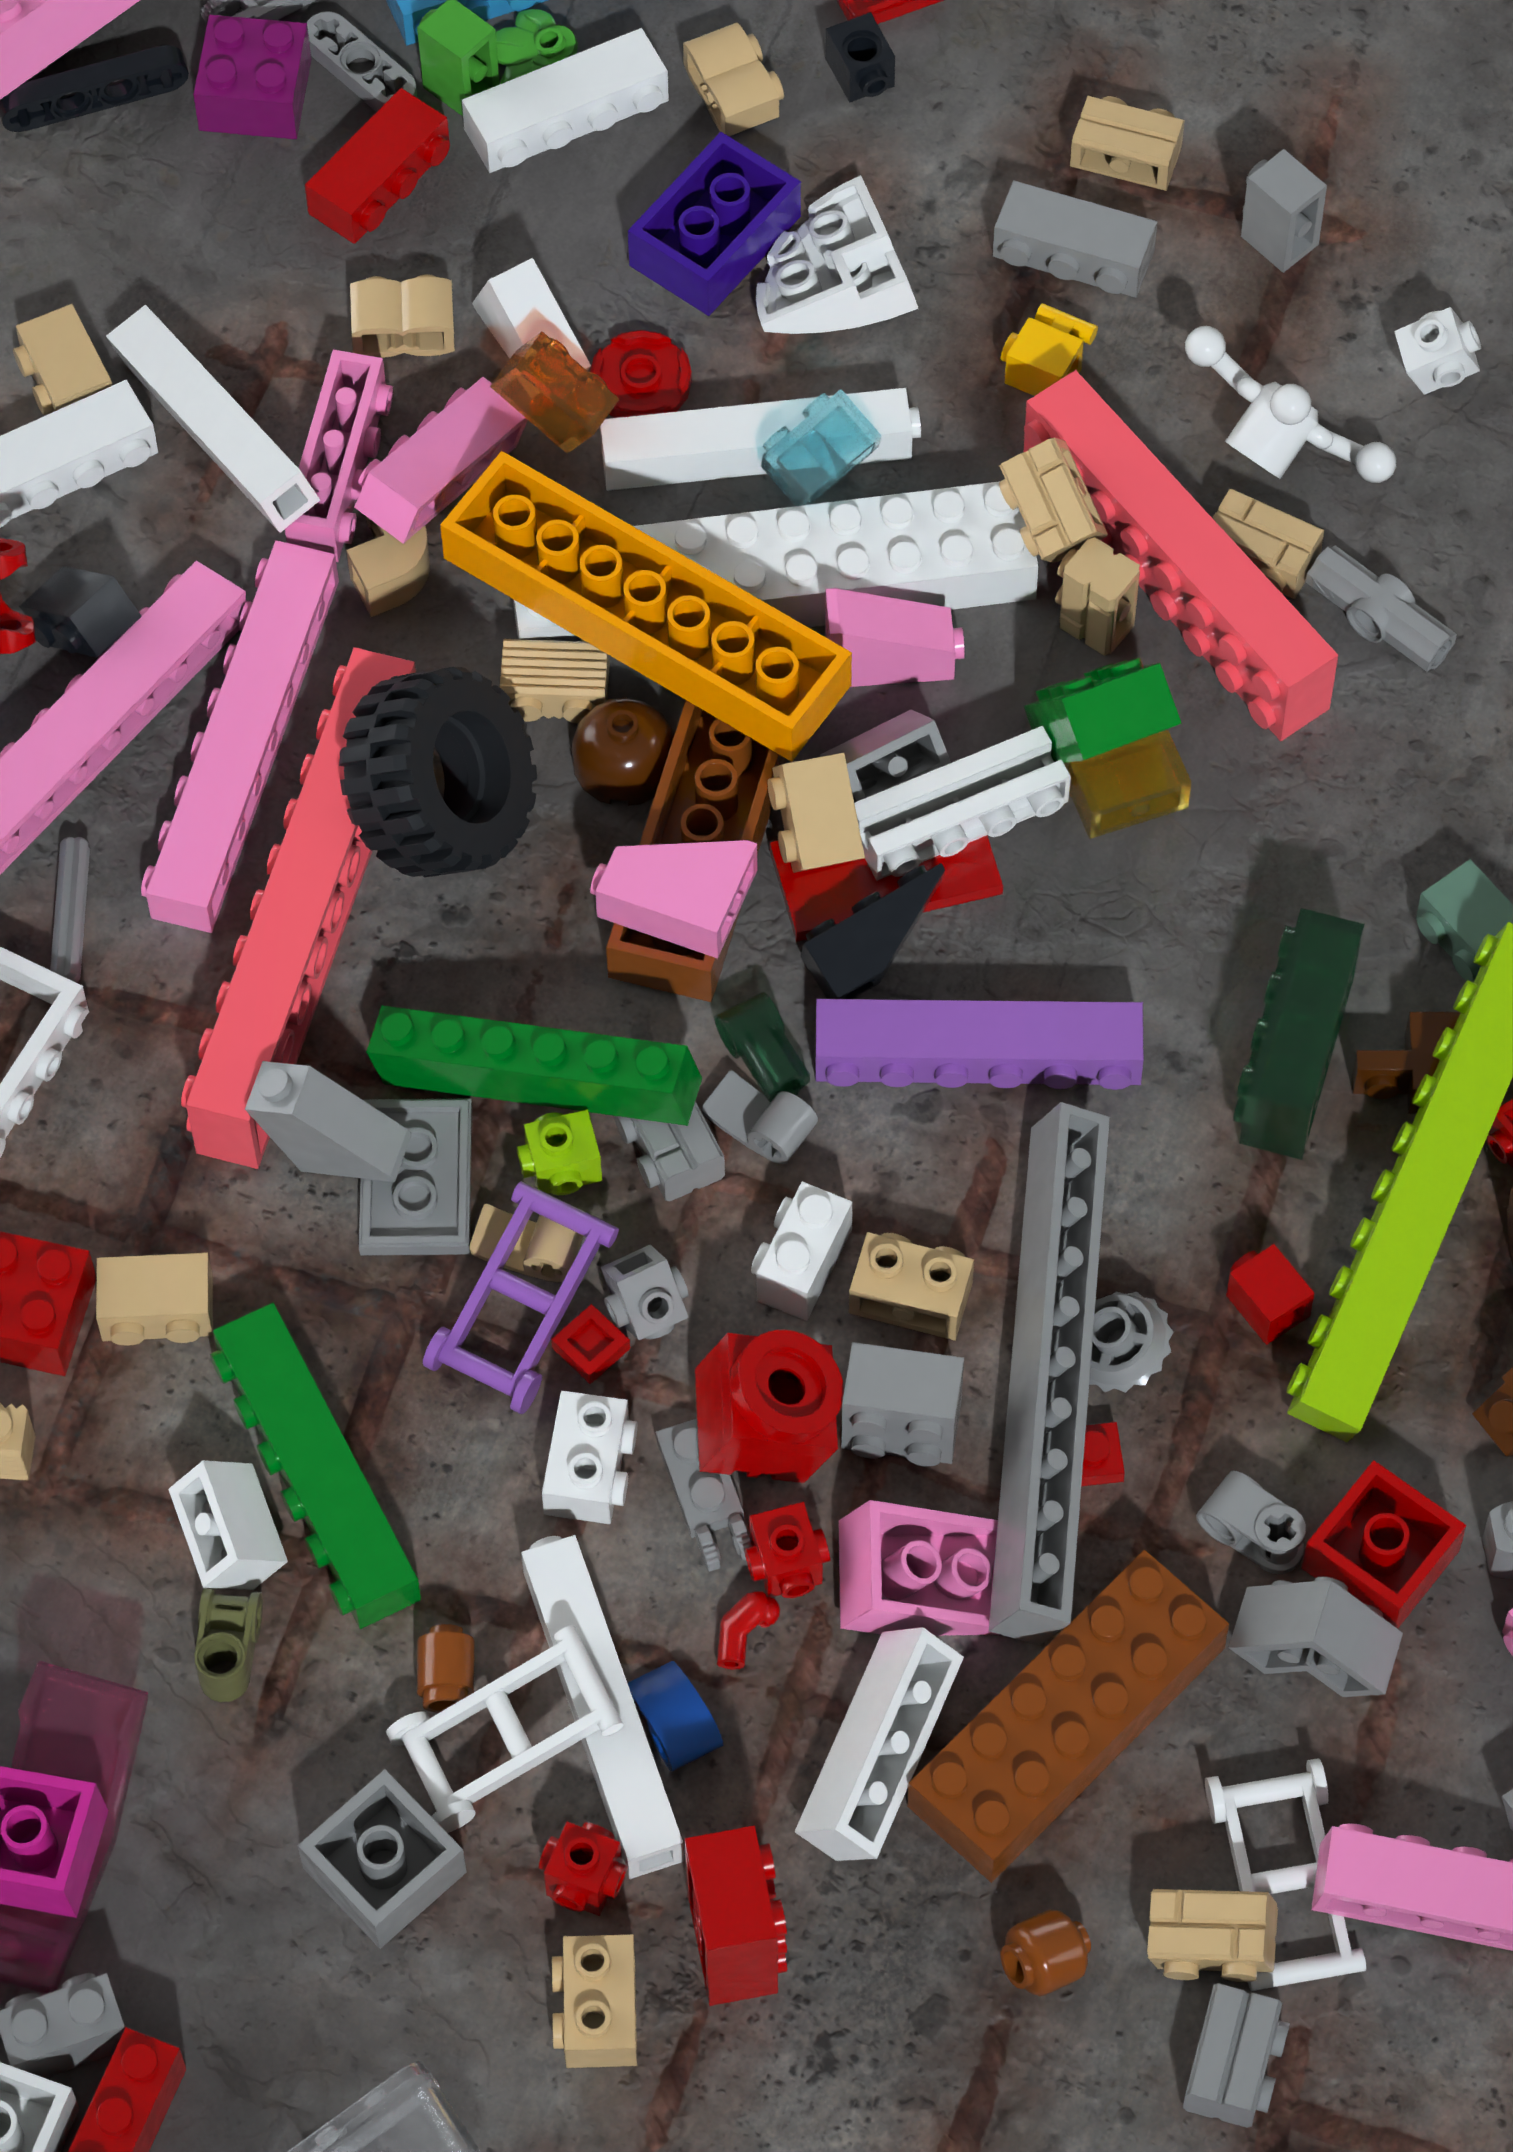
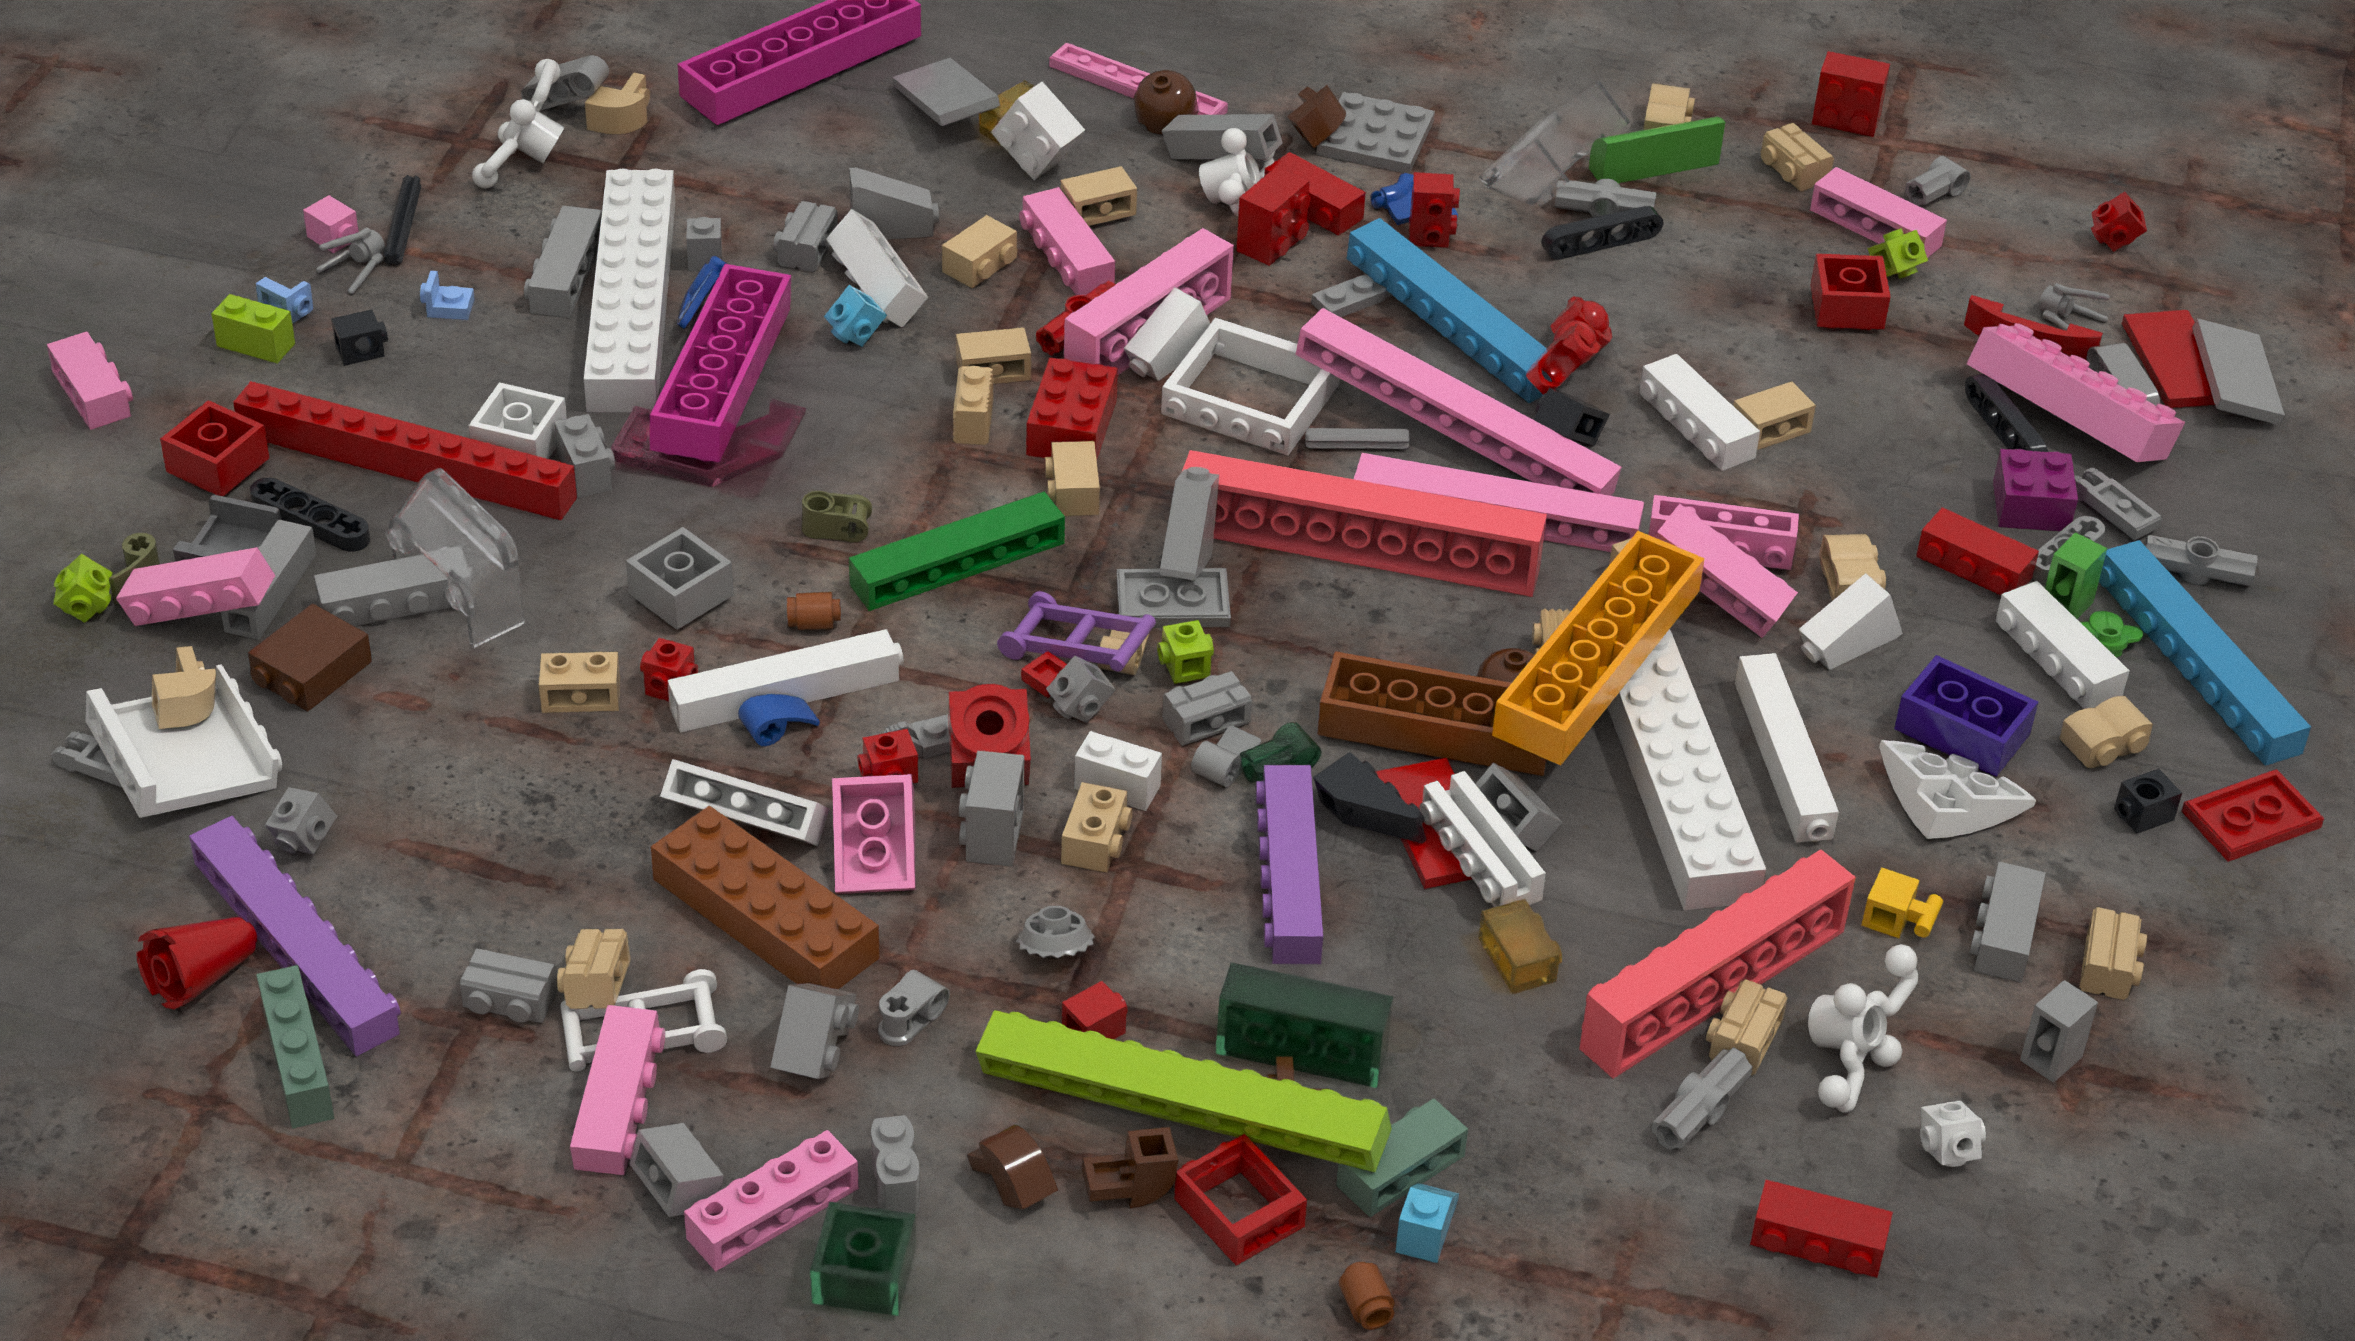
camera: 85 degrees right, 20 degrees down
white brick [106,305,320,533] -> none
white brick [168,1460,288,1590] -> none
black tyre [339,667,537,878] -> none
green brick [366,1005,702,1126] -> none
white piece [386,1626,623,1833] -> none
clear orange brick [490,332,619,453] -> none
white brick [542,1390,638,1524] -> none
red tile [590,330,692,418] -> none
bright pink slope [590,840,758,959] -> none
red brick [685,1825,787,2006] -> none
red arm [717,1591,780,1670] -> none
clear light blue brick [761,389,882,506] -> none
tan brick [768,752,865,873] -> none
bright pink slope [825,588,965,687] -> none
light grey brick [989,1102,1110,1645] -> none
tan brick [999,437,1108,563] -> none
dark orange head [1000,1909,1091,1996] -> none
green brick [1023,657,1182,763] -> none
tan brick [1055,537,1140,656] -> none
red plate [1081,1422,1125,1487] -> none
red brick [1301,1460,1467,1629] -> none

